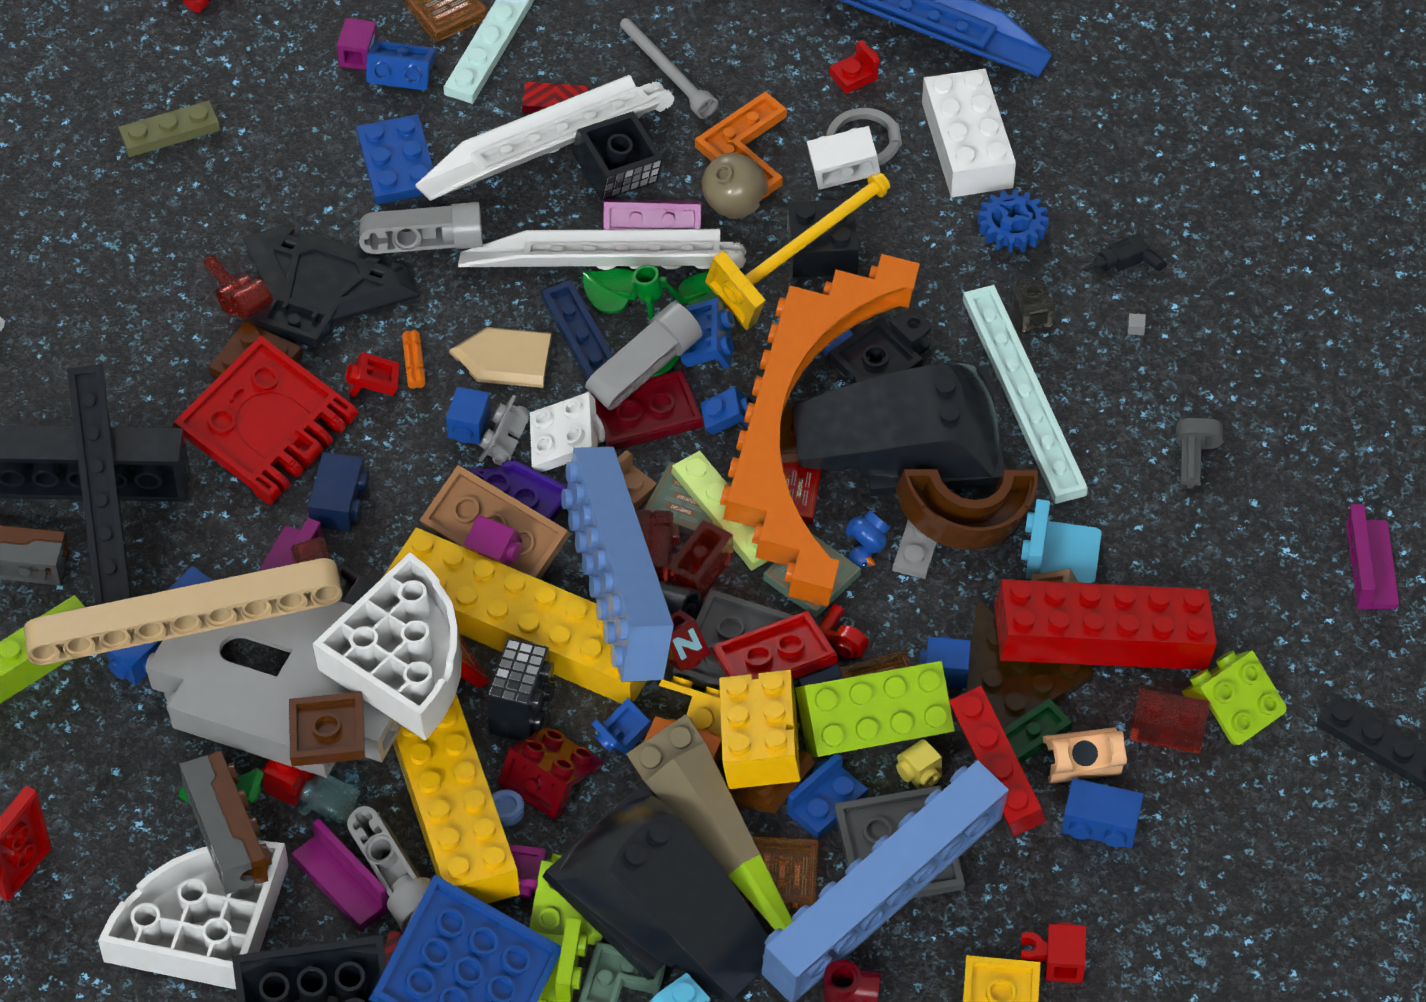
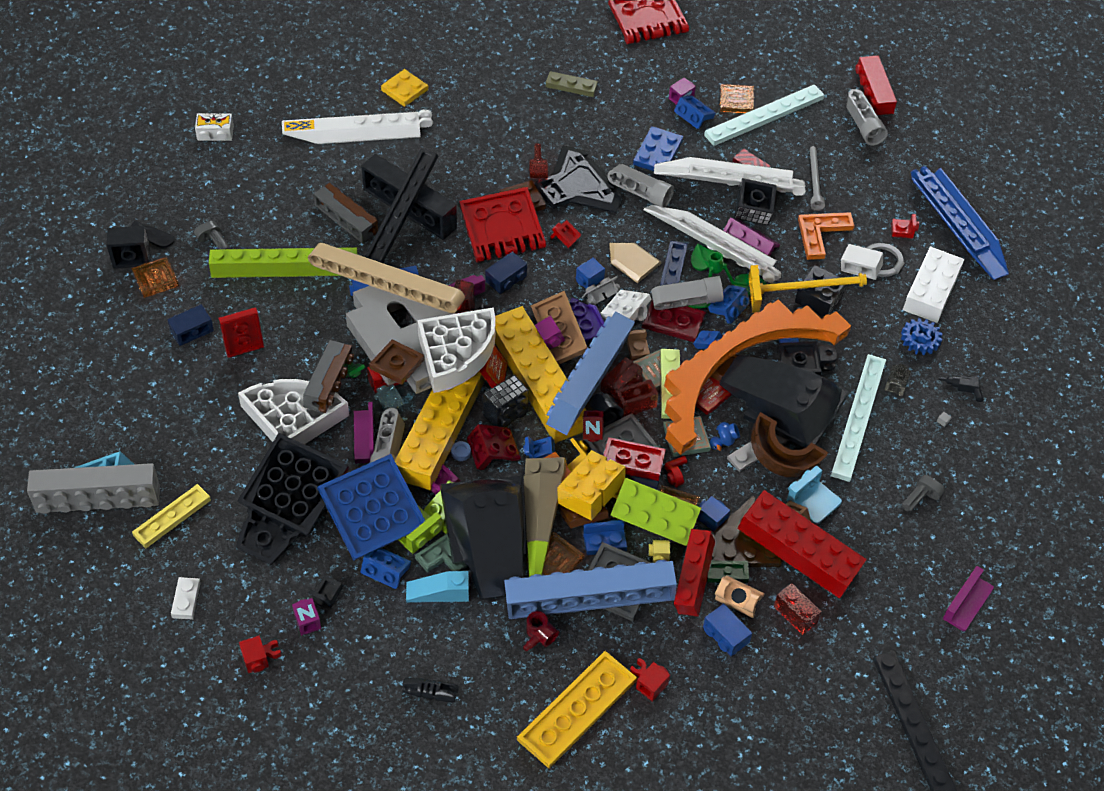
camera: 35 degrees right, 0 degrees up
orange axle [402,330,426,389] -> none
dark tan cylinder [701,152,768,219] -> none
lime bracket [1181,650,1287,745] -> none

